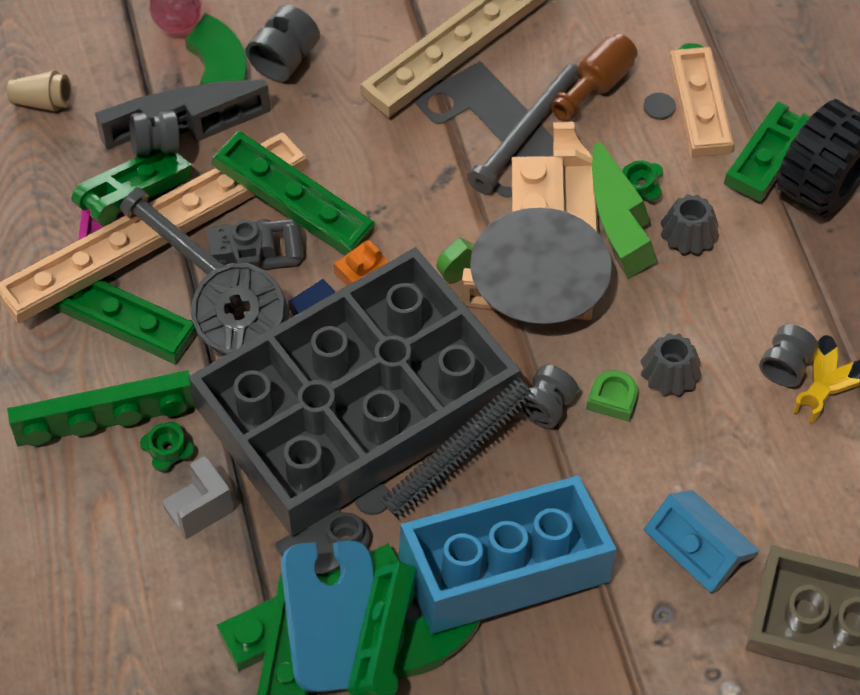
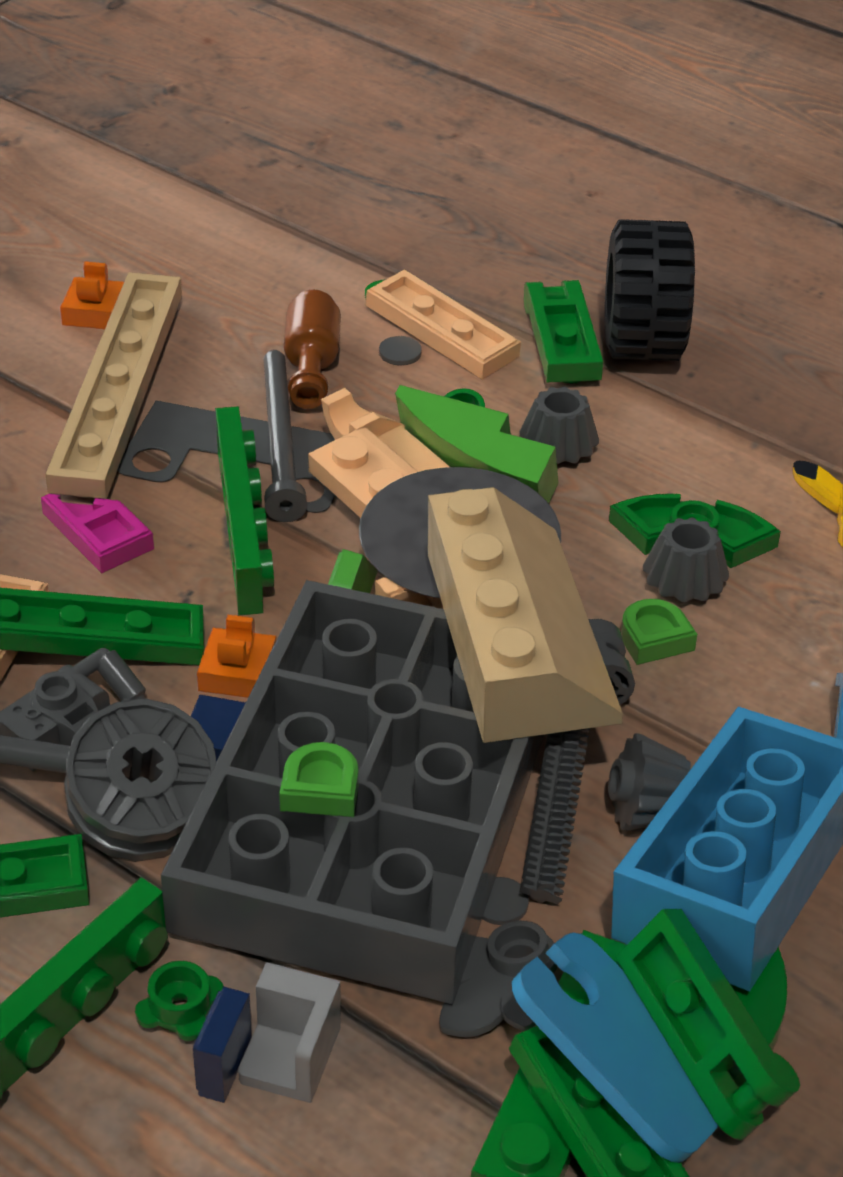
camera: 40 degrees left, 15 degrees down
dark grey wheel [759,324,819,387] -> none
none -> dark pink tile [41,494,154,573]
none -> dark blue tile [193,986,252,1103]
none -> green plate [215,406,274,615]
none -> bright green tile [279,742,358,817]
none -> tan slope [428,487,623,743]
none -> dark grey piece [608,733,691,831]
none -> green tile [609,494,781,568]

